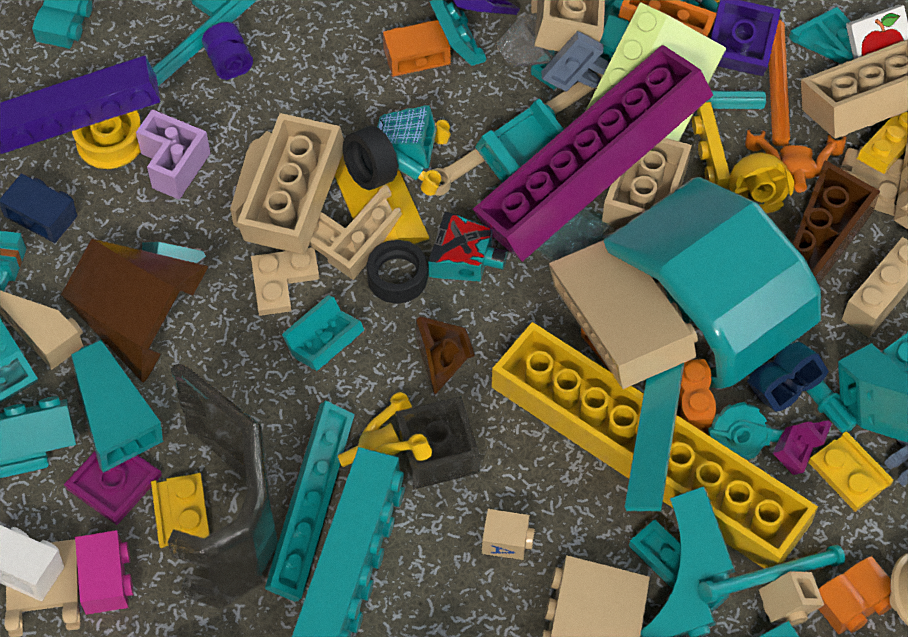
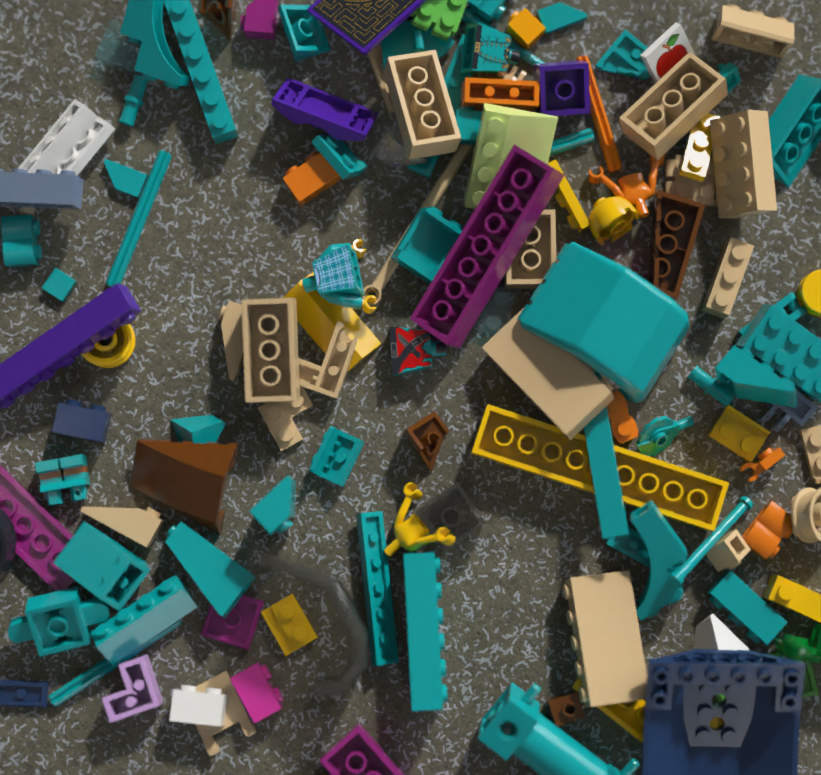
camera: 25 degrees left, 25 degrees up
lavender brick [136,110,210,200] -> none
dark purple wheel [202,22,253,80] -> none
black tyre [342,125,398,190] -> none
black tyre [366,240,428,304] -> none
tan brick [482,509,535,560] -> none
sand blue hinge [541,31,609,92] -> none
dark blue brick [747,342,829,412] -> none
magenta slope [773,420,832,476] -> none
none -> teal tile [42,267,77,302]
none -> teal slope [250,476,296,534]
none -> orange plate [739,447,785,482]

